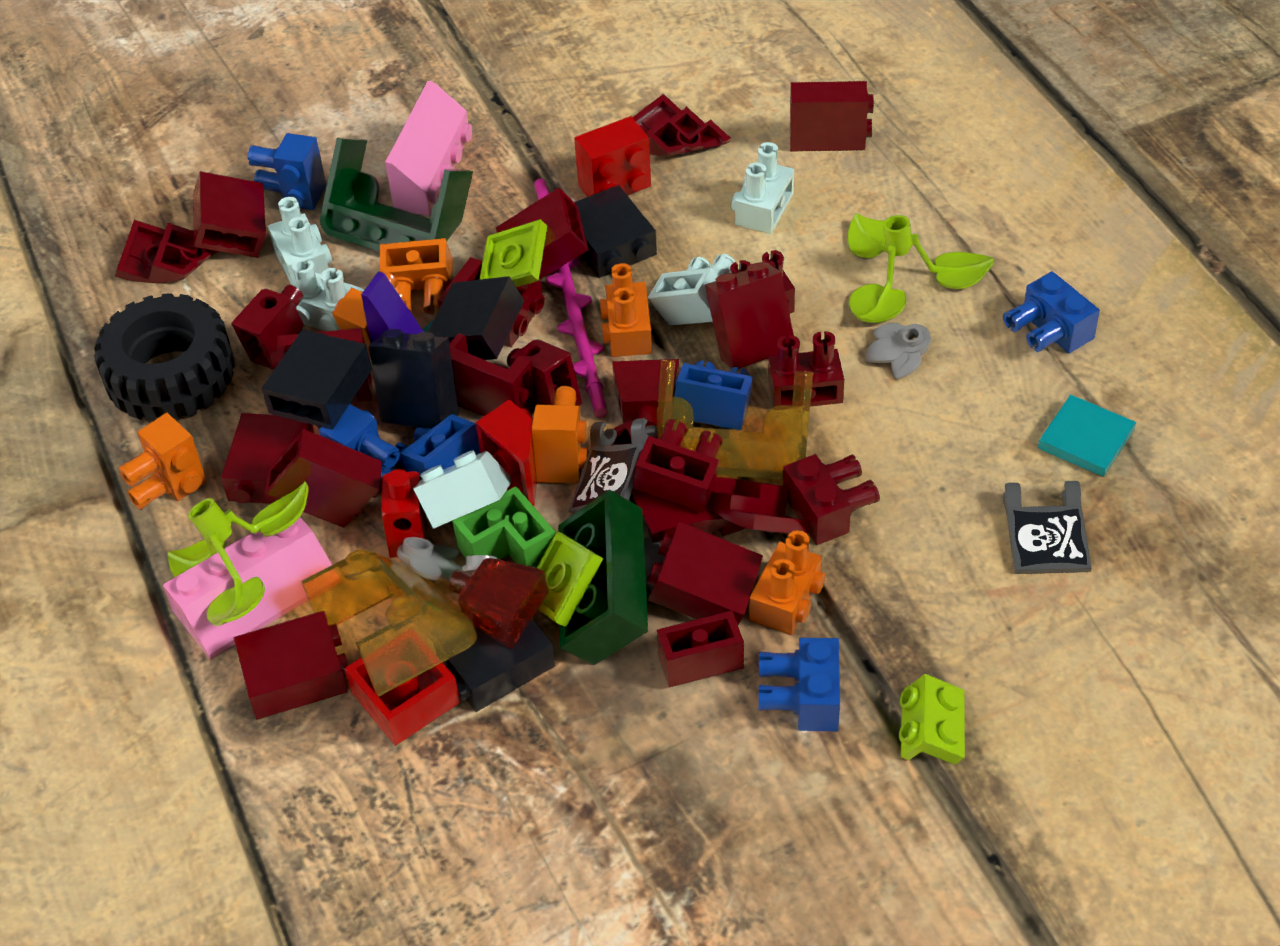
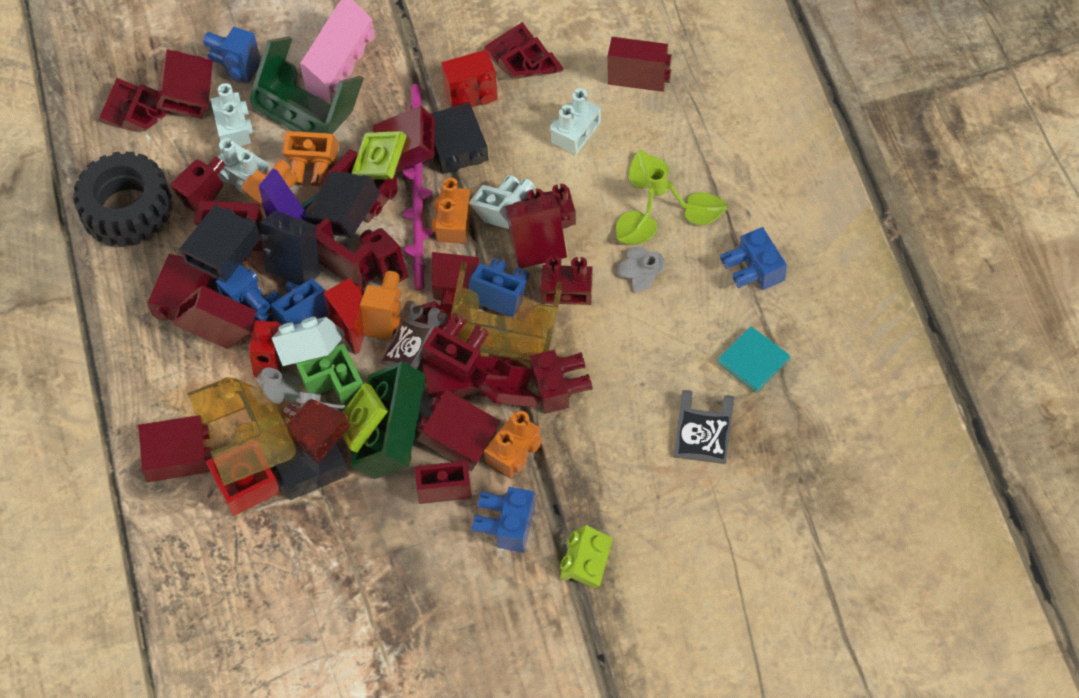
camera: 10 degrees right, 10 degrees up
orange brick [118,413,207,510] -> none
bright pink slope [163,517,340,660] -> none
lime plant [168,481,309,626] -> none

